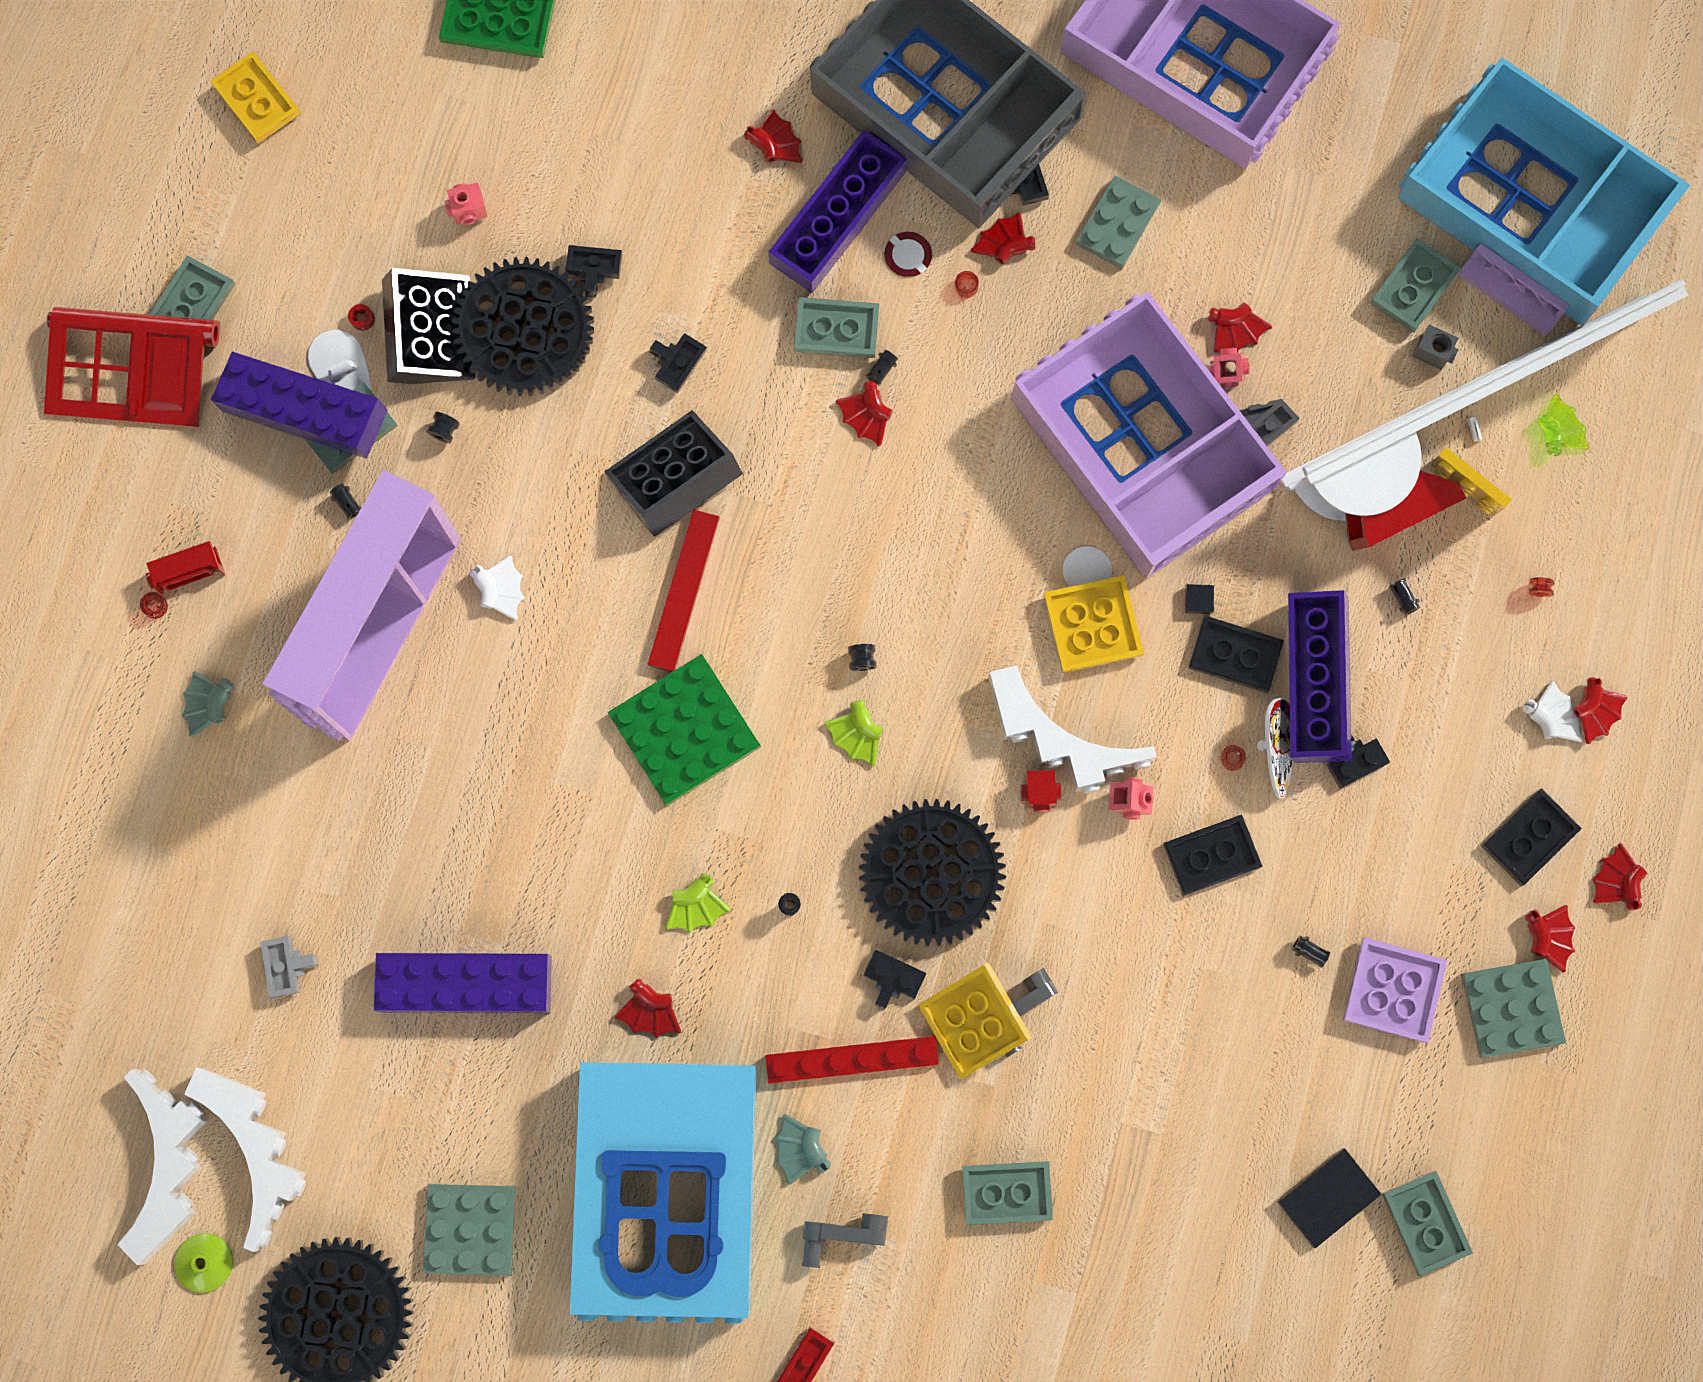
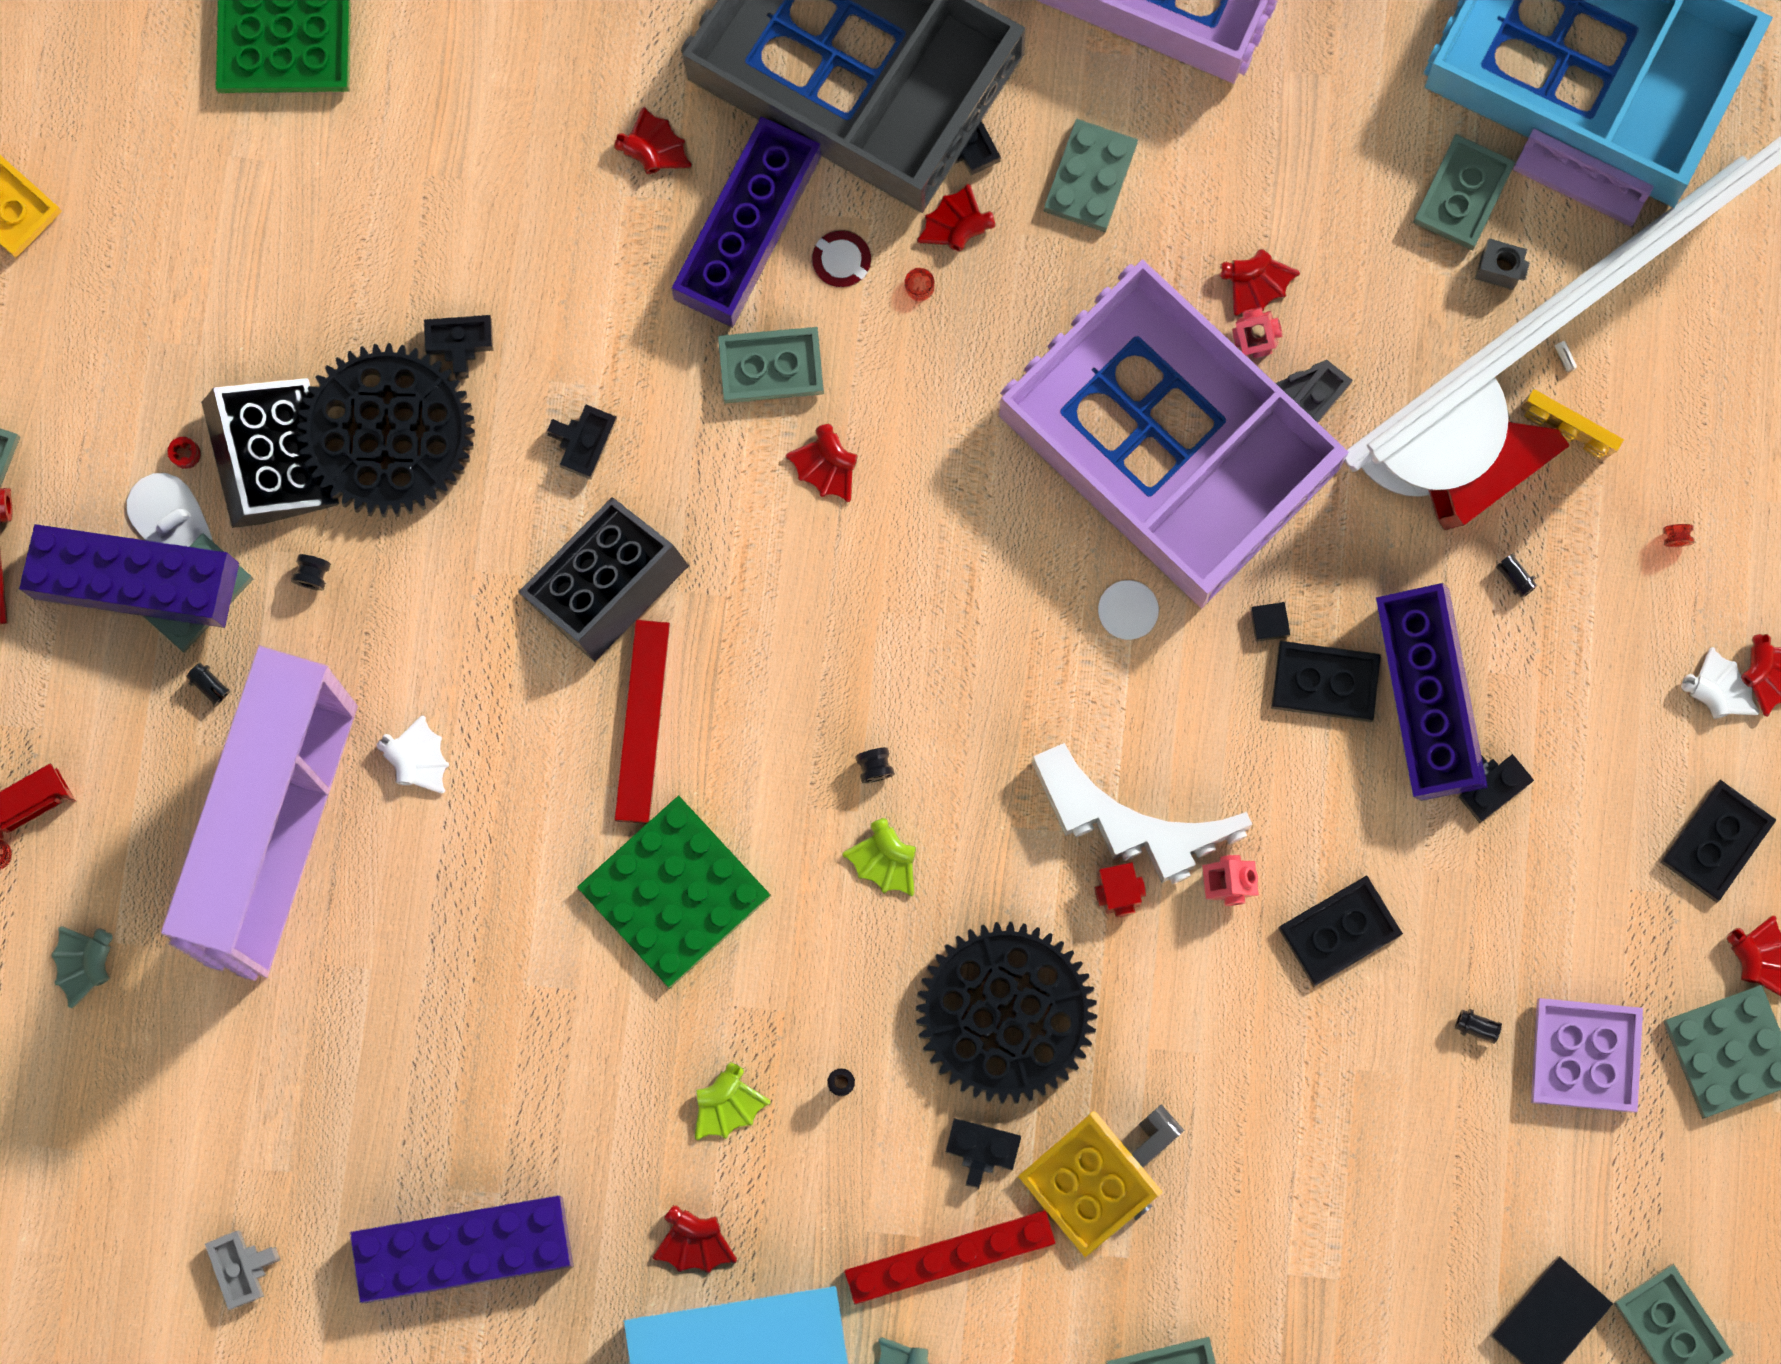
camera: 10 degrees left, 0 degrees up
coral brick [444,182,488,225] -> none
black pin [866,350,898,386] -> none
yellow plate [1043,575,1144,674] -> none
clear red axle [1220,745,1246,771] -> none
shield [1257,698,1293,798] -> none
clear neon green arm [1537,394,1590,456] -> none

